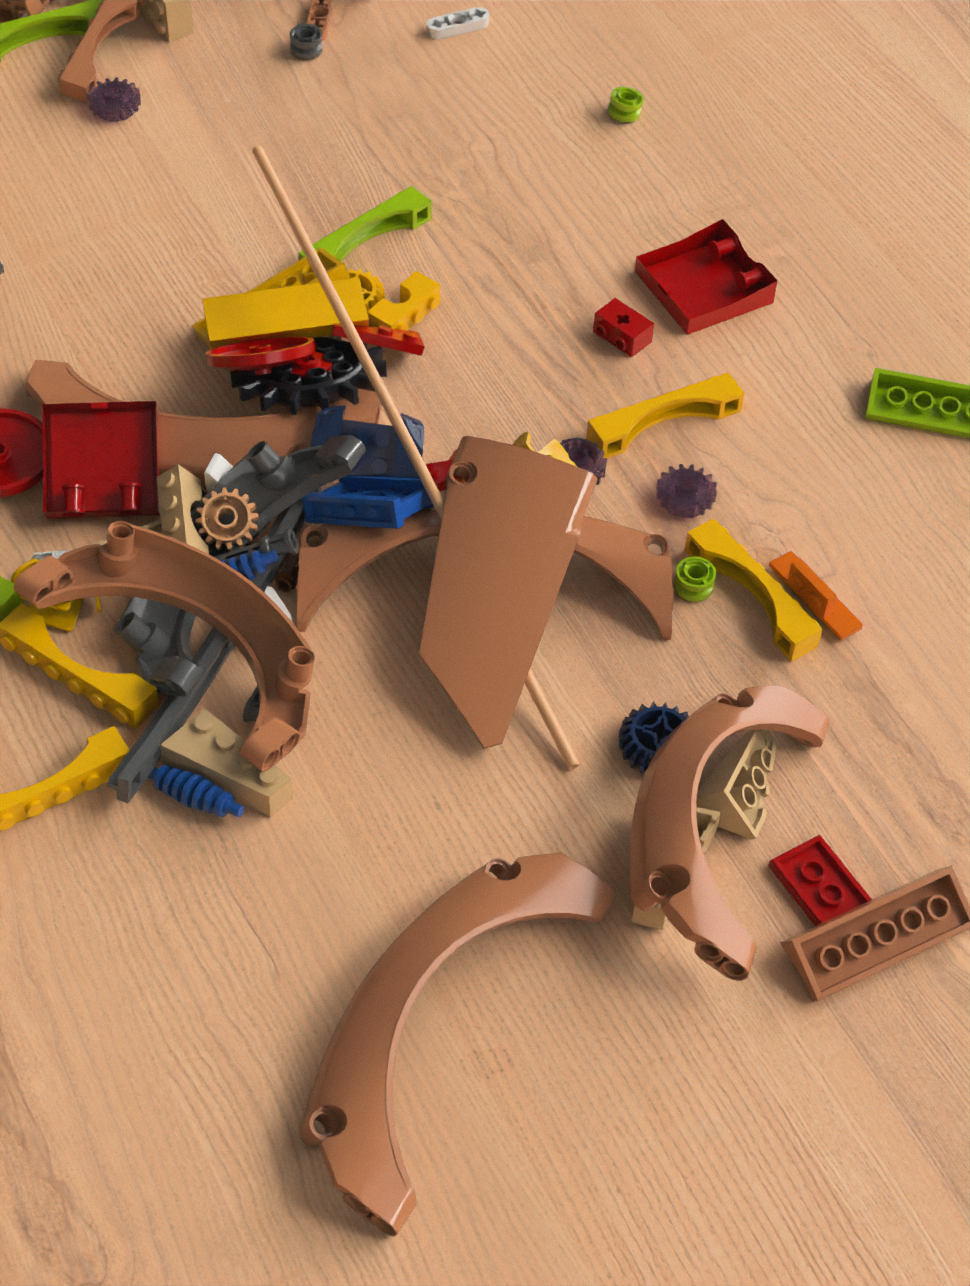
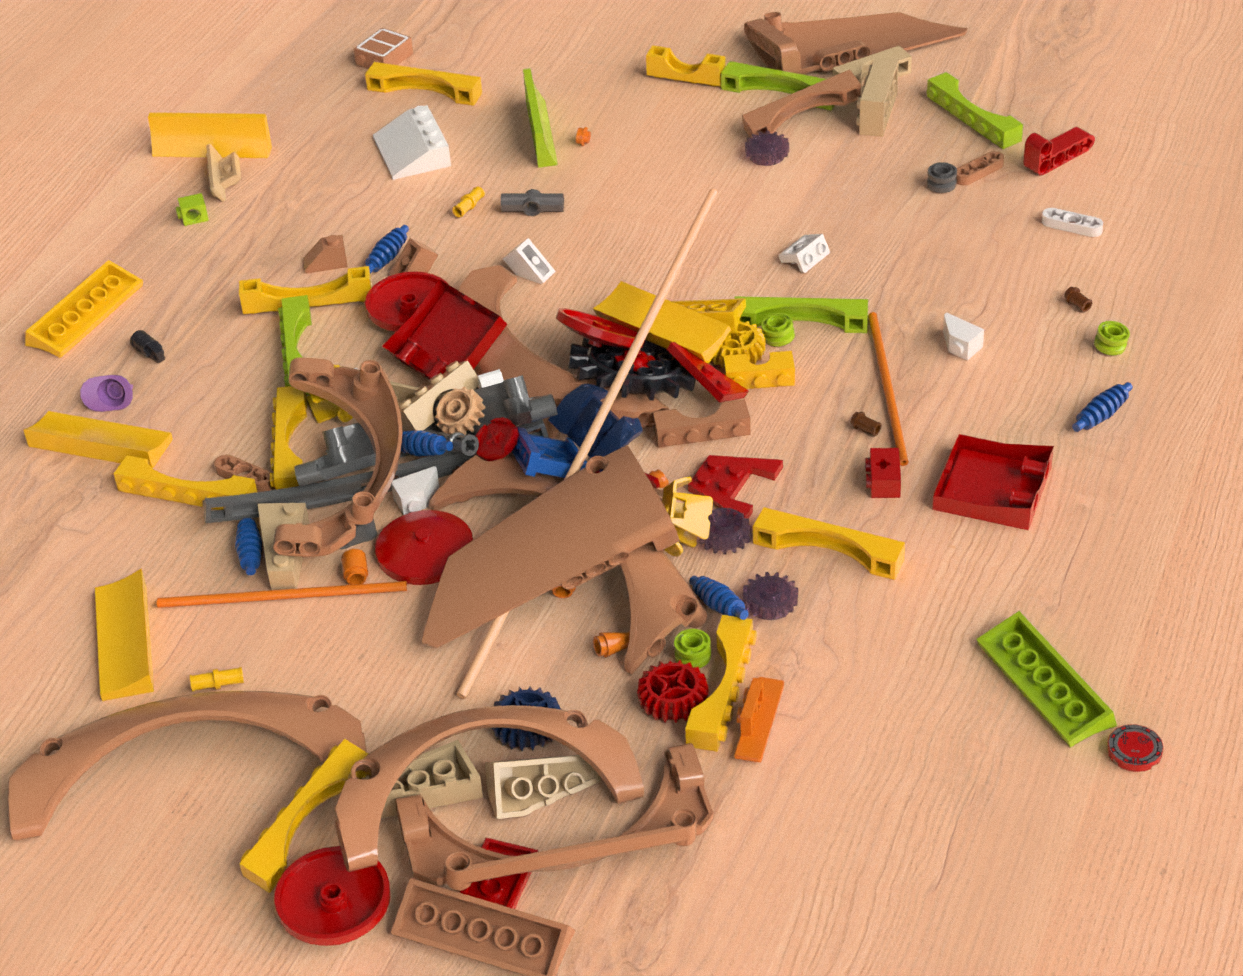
camera: 55 degrees right, 10 degrees down
none -> yellow arch [95,568,154,701]
none -> orange piece [157,581,407,608]
none -> yellow pin [189,667,244,692]
none -> nougat beam [214,454,273,492]
none -> yellow arch [239,738,369,893]
none -> red dish [274,846,391,946]
none -> orange brick [341,548,368,585]
none -> red dish [375,510,473,585]
none -> nougat panel [395,743,713,890]
none -> red tile [475,417,519,461]
none -> white slope [503,238,555,284]
none -> orange cone [593,631,630,658]
none -> red gear [637,659,709,723]
none -> nougat arch [653,399,751,448]
none -> red wing [688,455,783,526]
none -> blue piece [689,575,749,620]
none -> lime wheel [761,313,795,347]
none -> white bracket [778,234,830,273]
none -> reddish brown pin [850,412,882,437]
none -> orange piece [868,312,909,466]
none -> white slope [943,312,984,361]
none -> reddish brown pin [1064,287,1093,312]
none -> blue piece [1072,382,1133,432]

